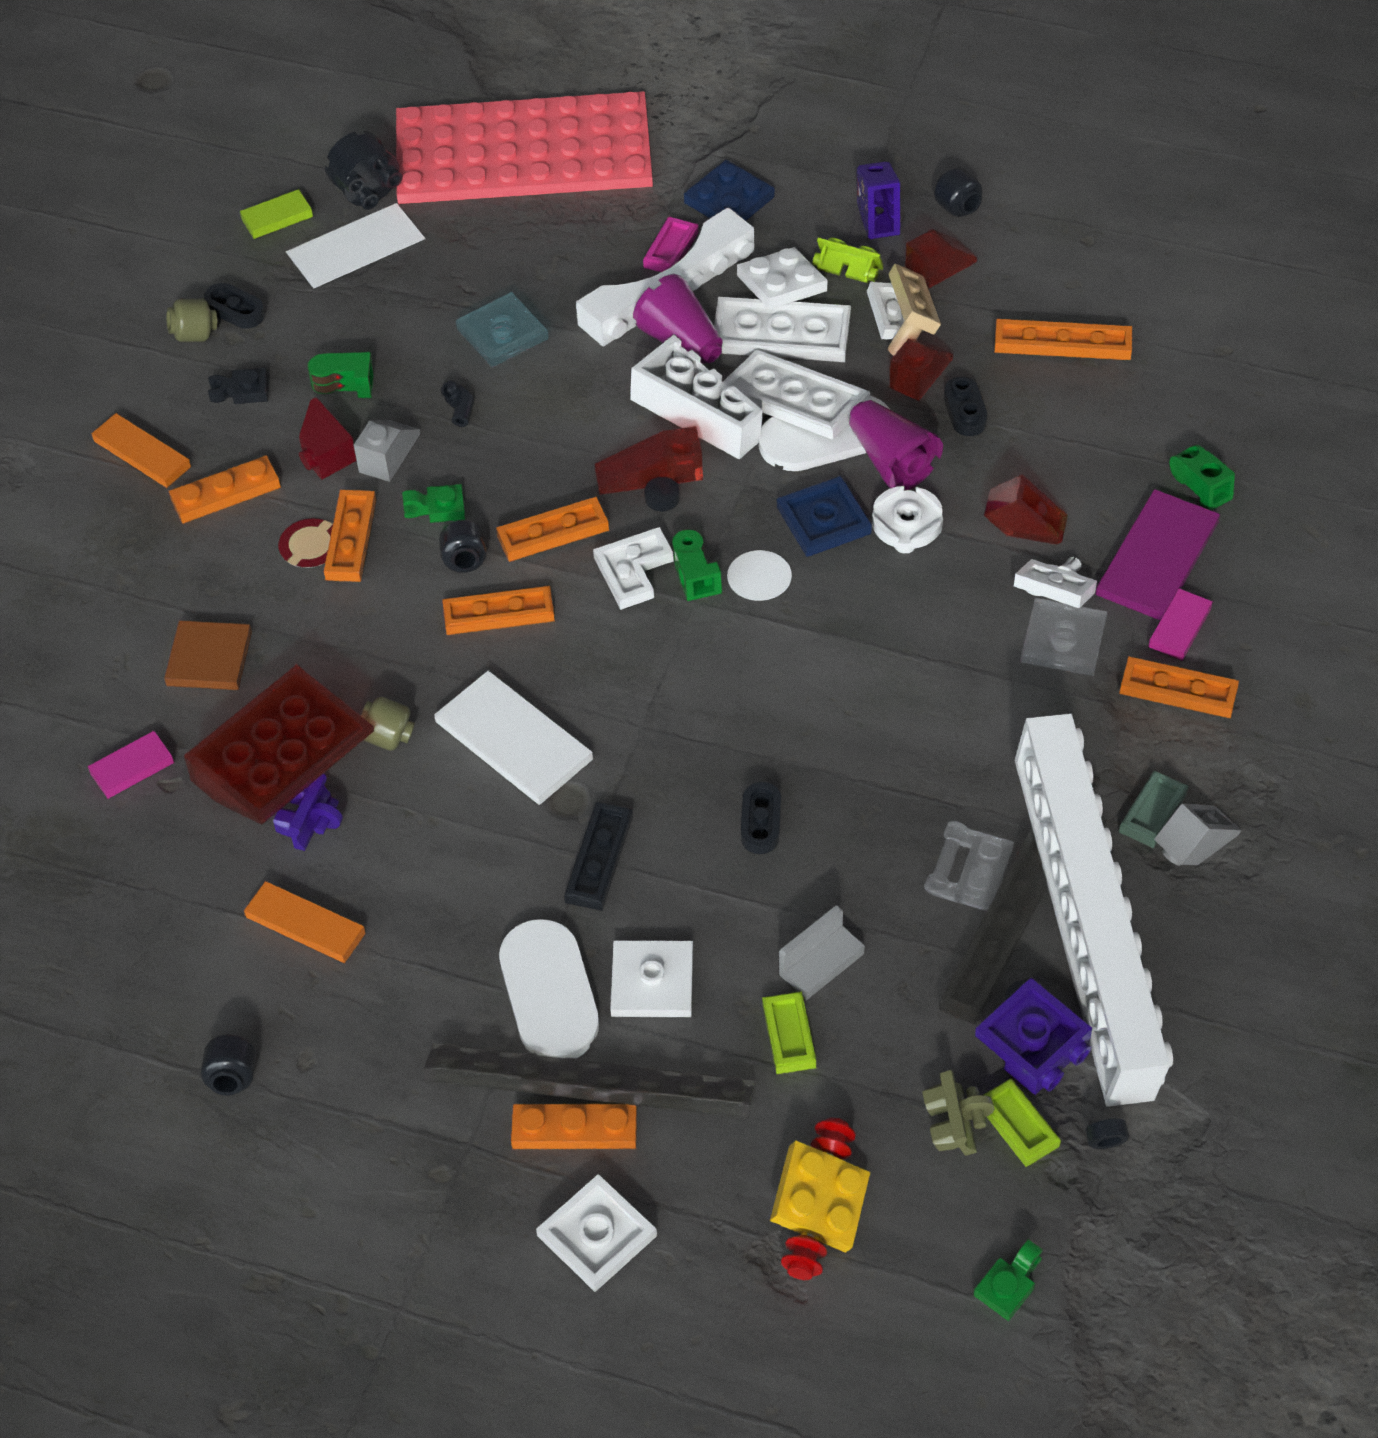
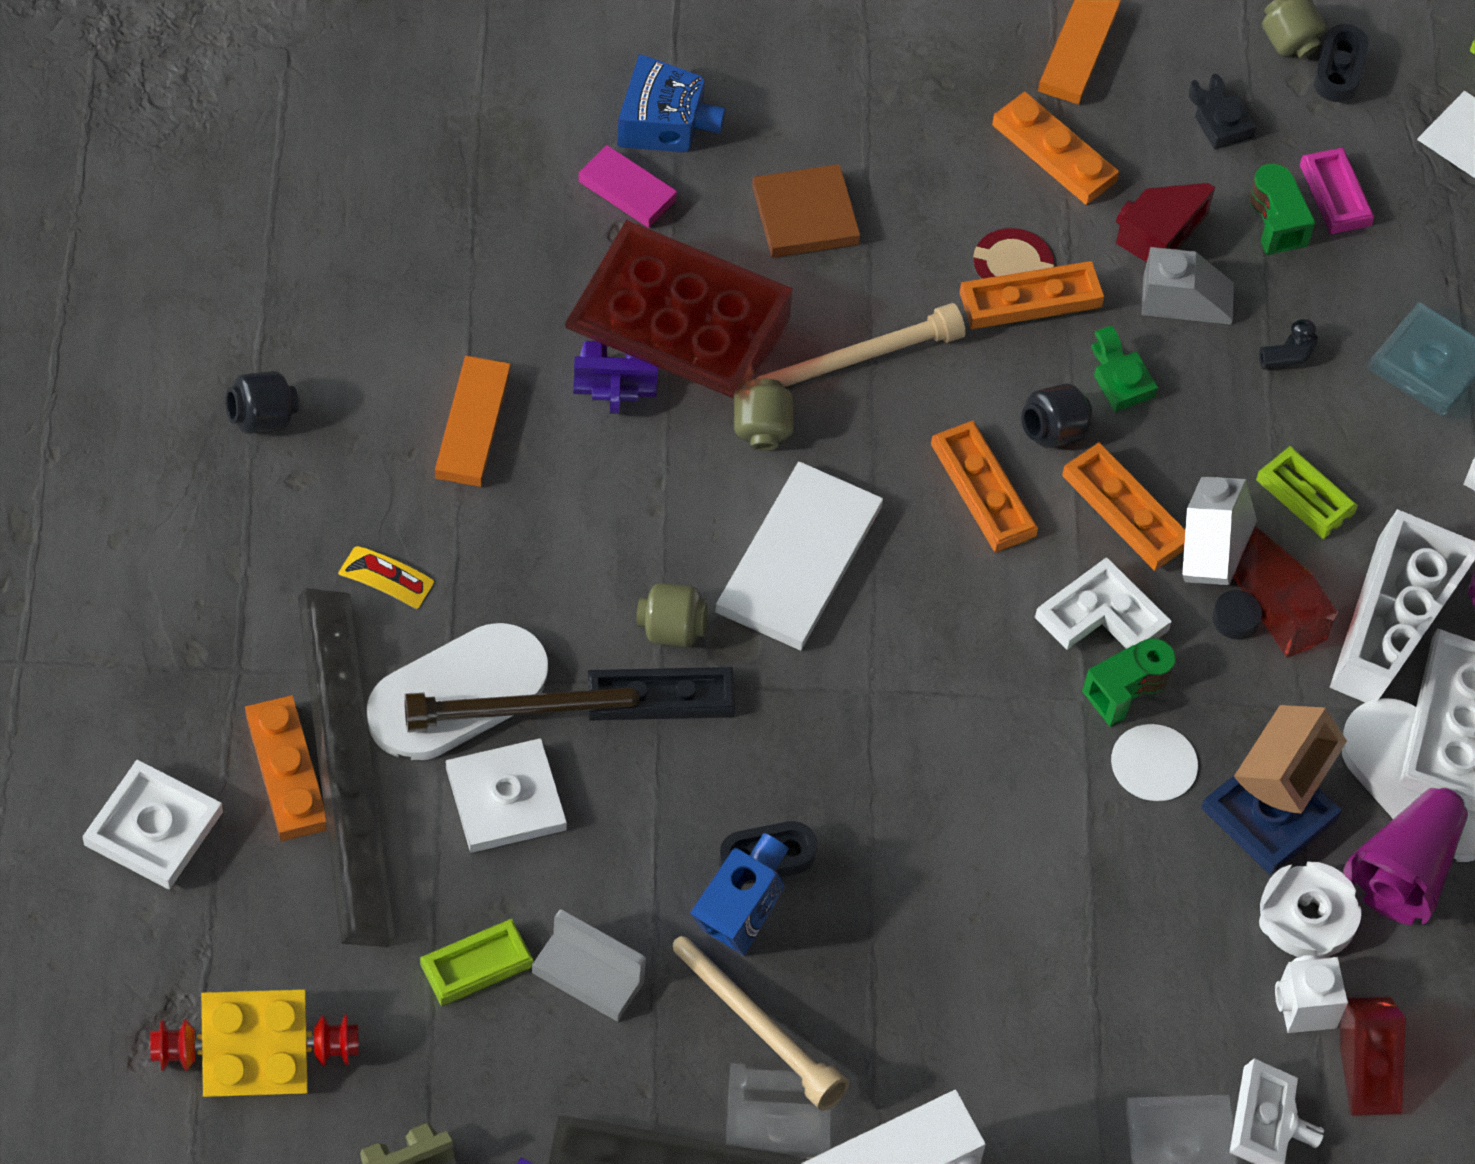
camera: 65 degrees right, 5 degrees up
none -> yellow sticker [338,546,434,609]
none -> dark brown piece [404,687,640,733]
none -> blue torso [617,54,726,152]
none -> olive head [636,583,709,647]
none -> tan piece [673,936,849,1111]
none -> blue torso [690,833,789,956]
none -> tan piece [756,303,965,388]
none -> light grey slope [1183,477,1257,585]
none -> medium nougat brick [1234,705,1347,813]
none -> lime tile [1256,446,1358,540]
none -> white brick [1275,955,1348,1033]
none -> dark pink tile [1300,147,1374,234]

